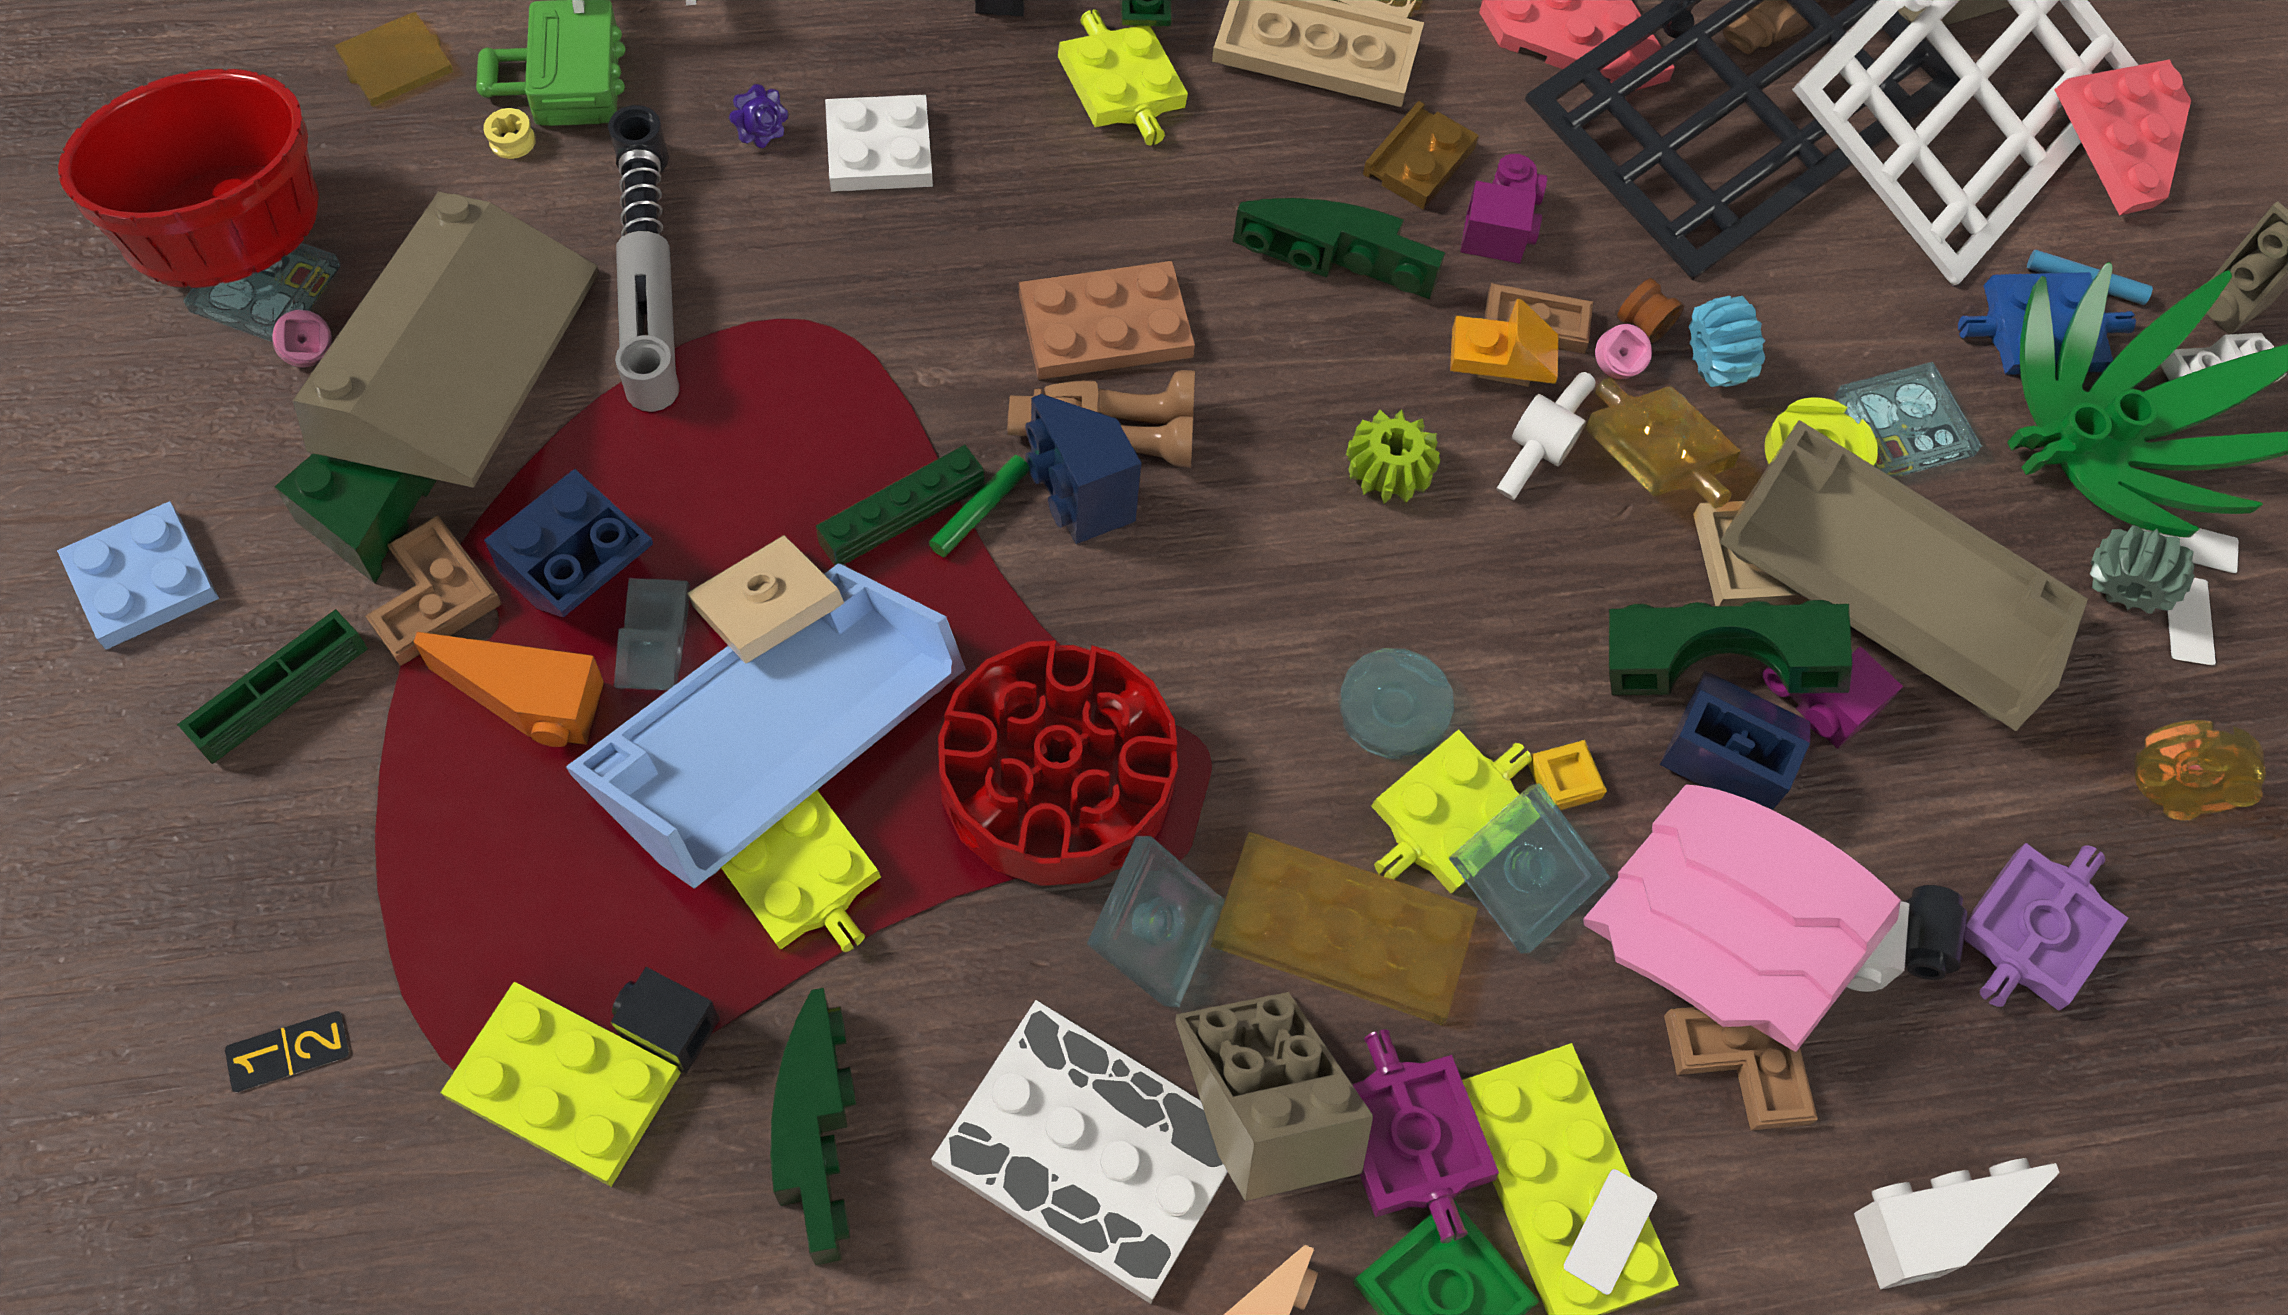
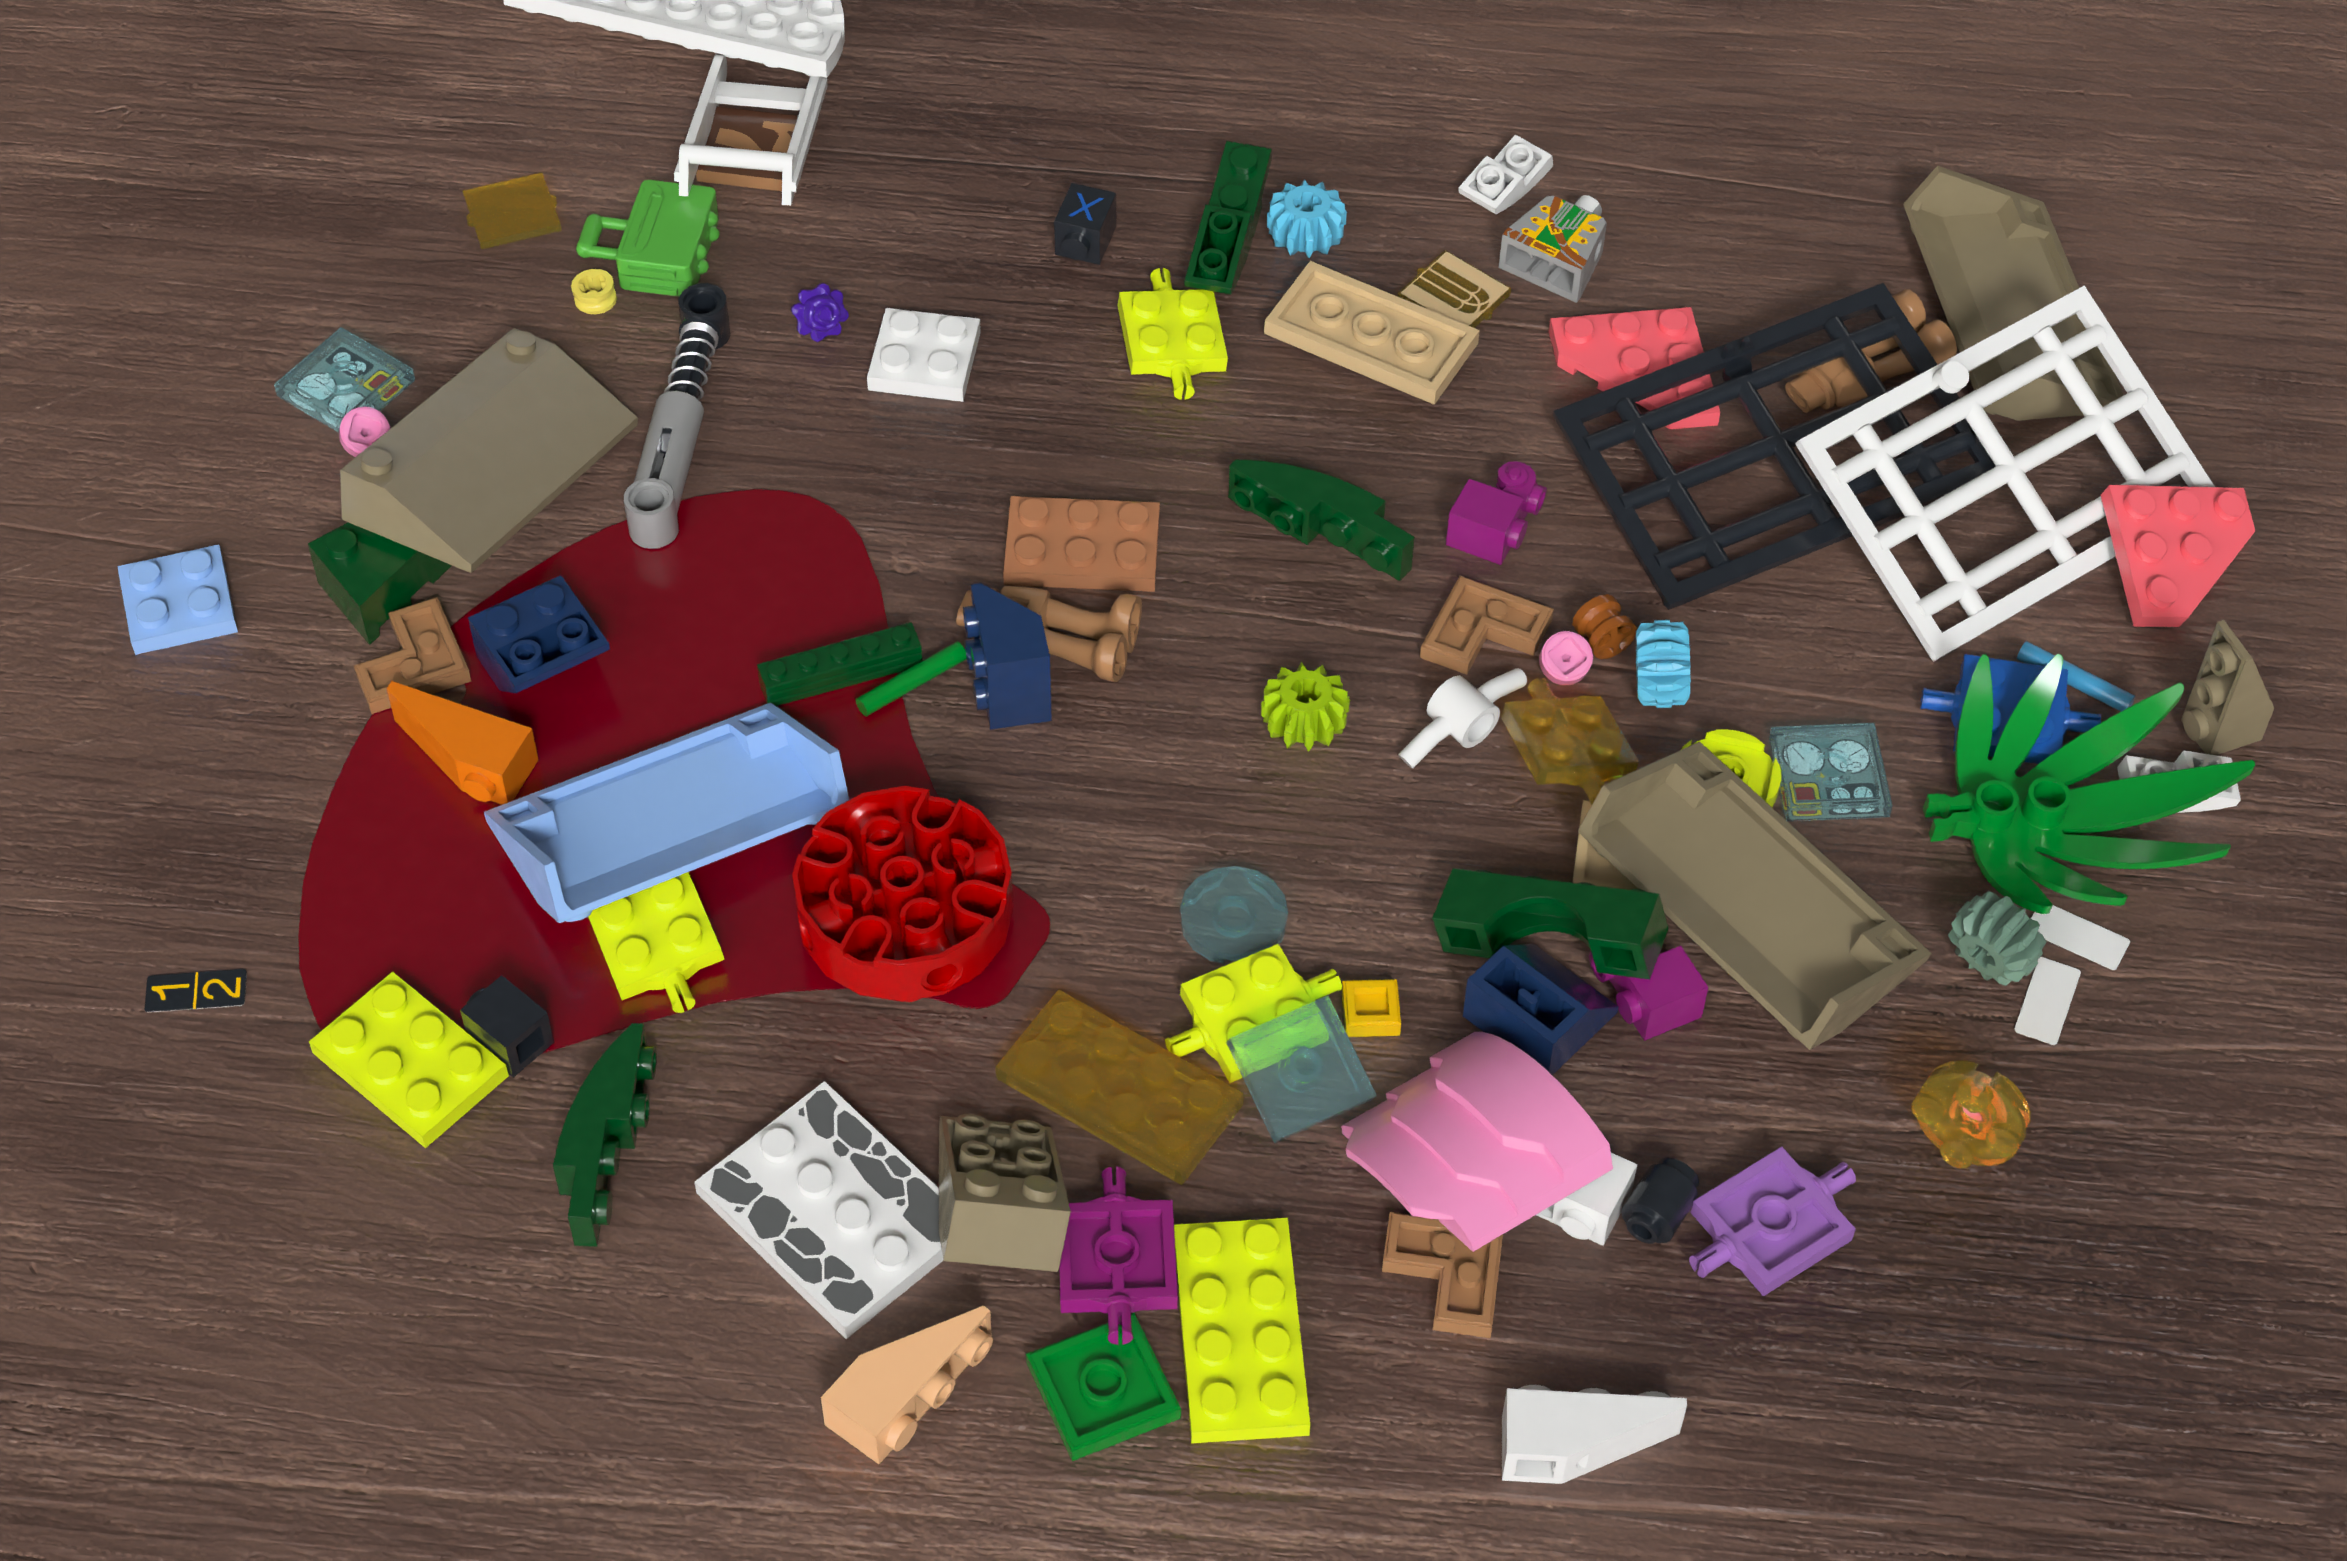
camera: 20 degrees right, 10 degrees down
red piece [58,69,319,288] -> none
dark green piece [177,609,368,764] -> none
clear light blue slope [614,578,690,690] -> none
tan plate [687,536,844,664] -> none
clear light blue plate [1087,836,1225,1008] -> none
pearl gold plate [1363,101,1479,210] -> none
light orange slope [1450,299,1558,384] -> none
white sticker [1564,1169,1657,1295] -> none

